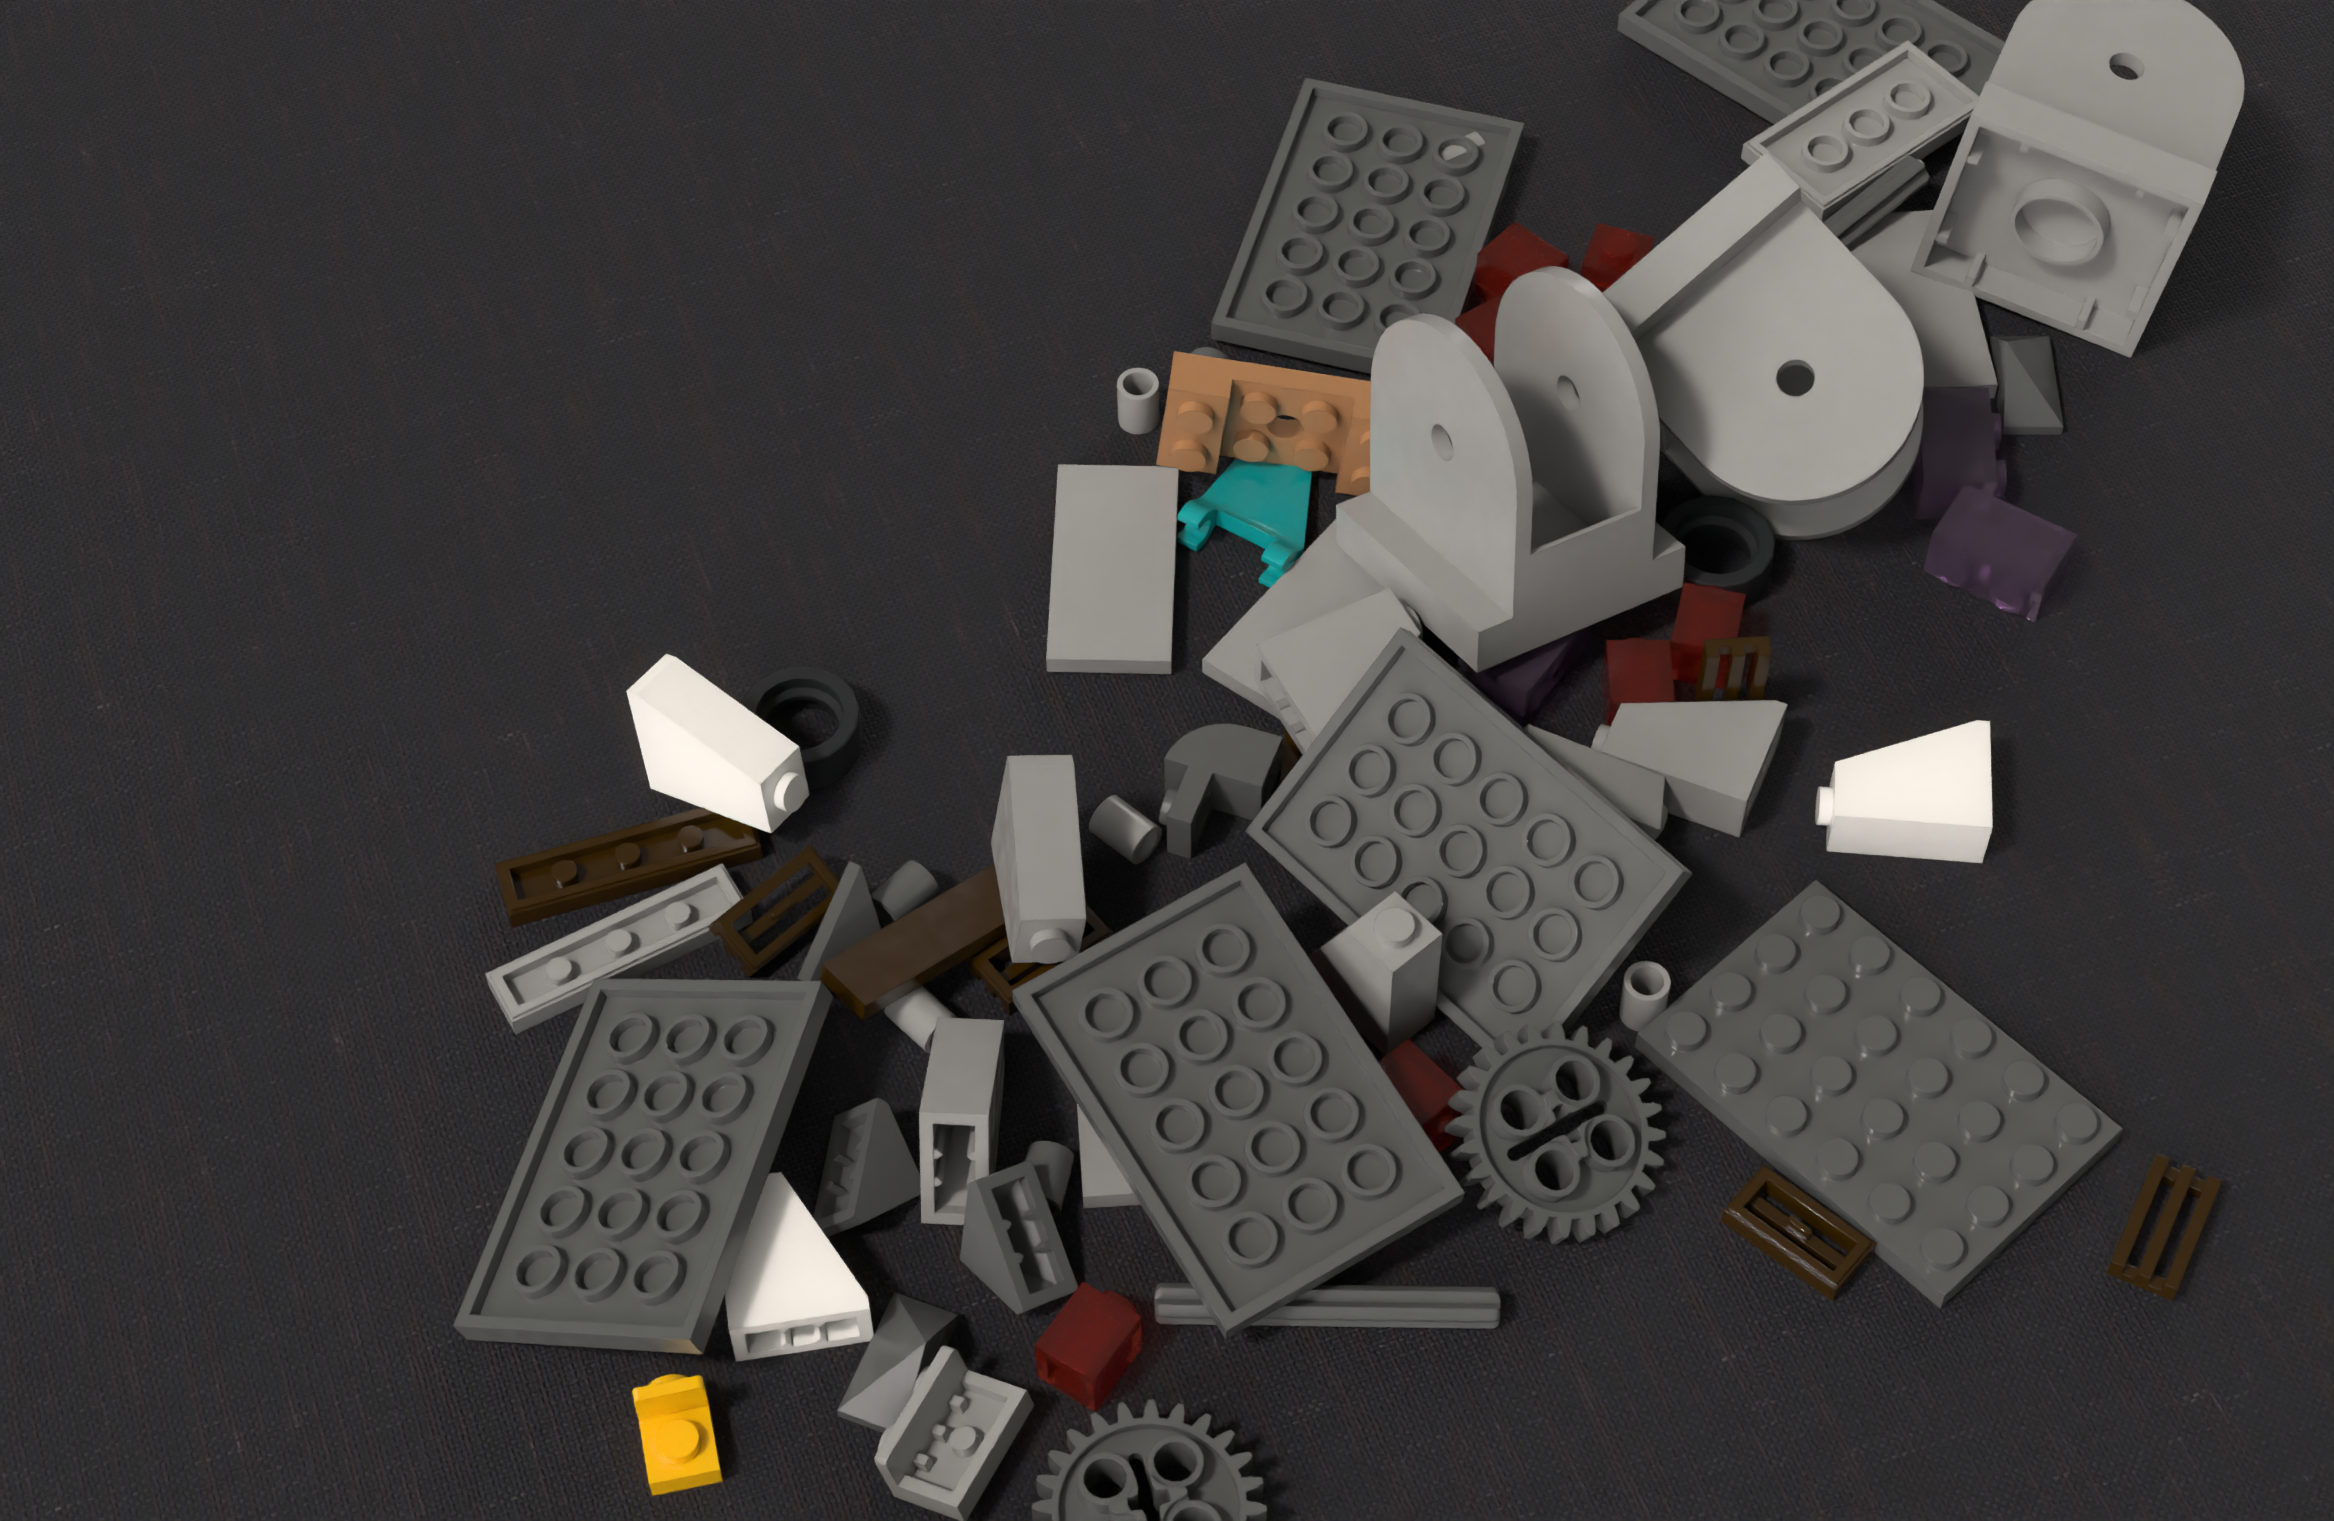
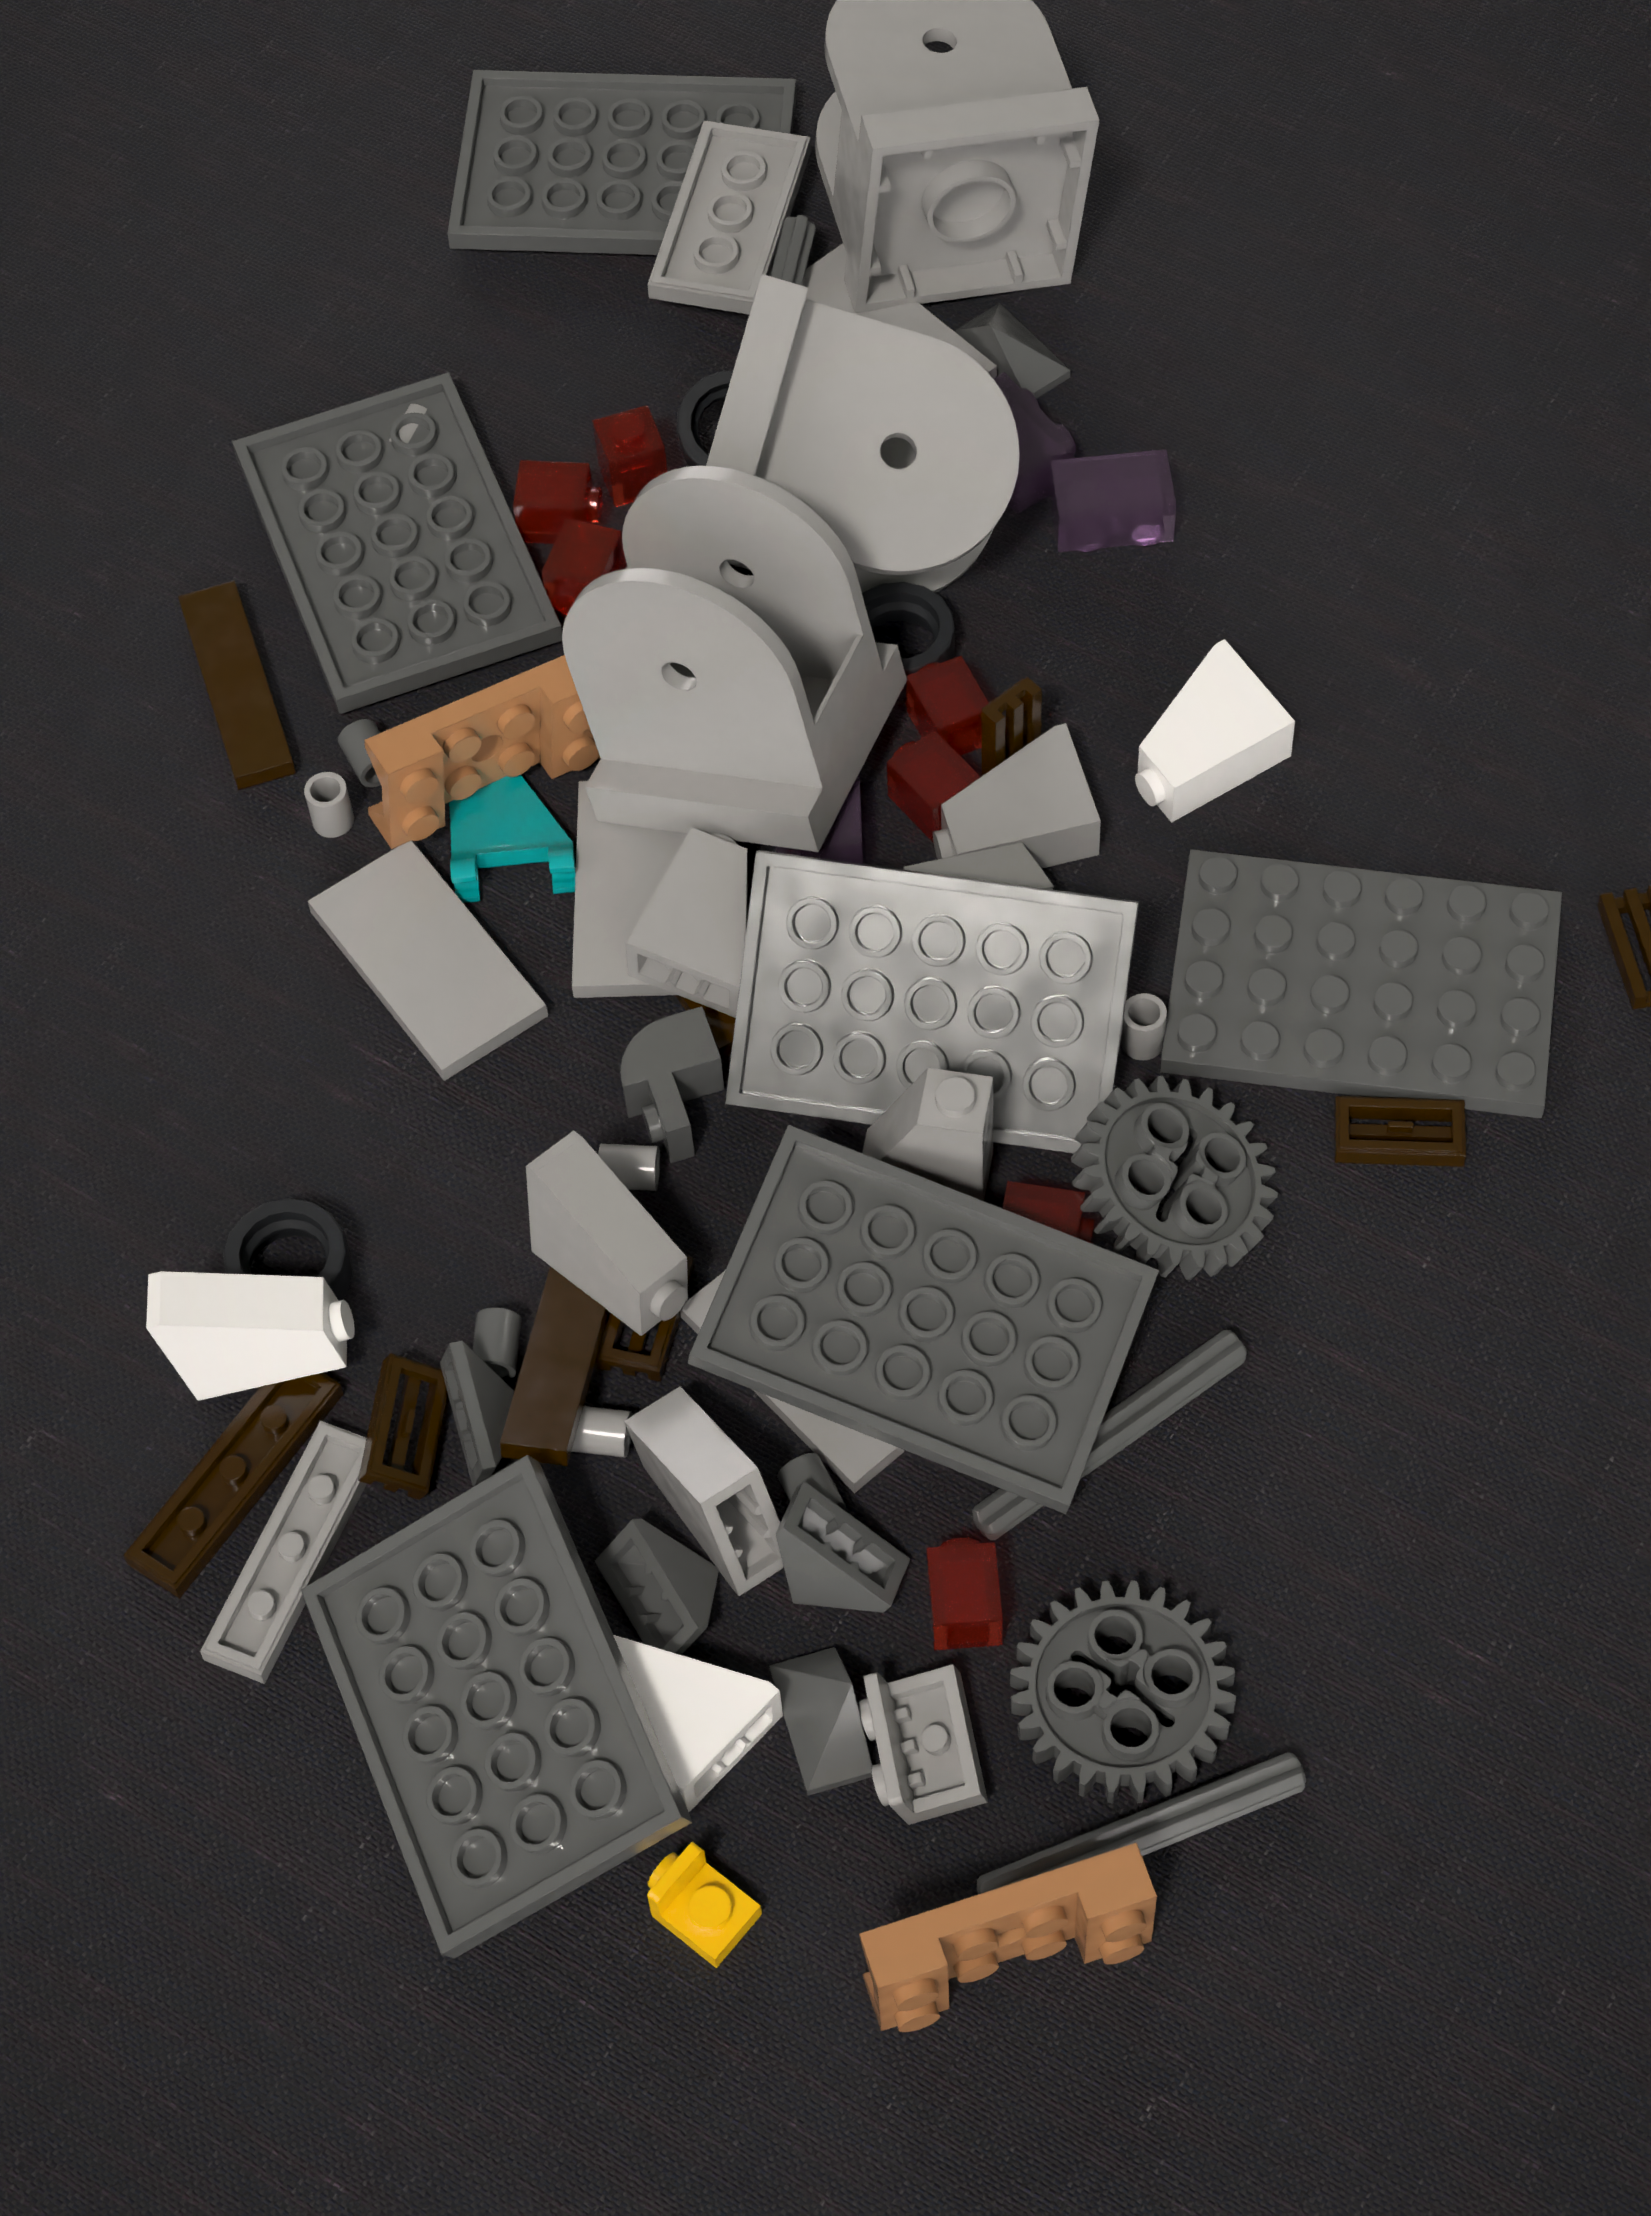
camera: 35 degrees left, 5 degrees up
none -> dark brown tile [178,580,296,790]

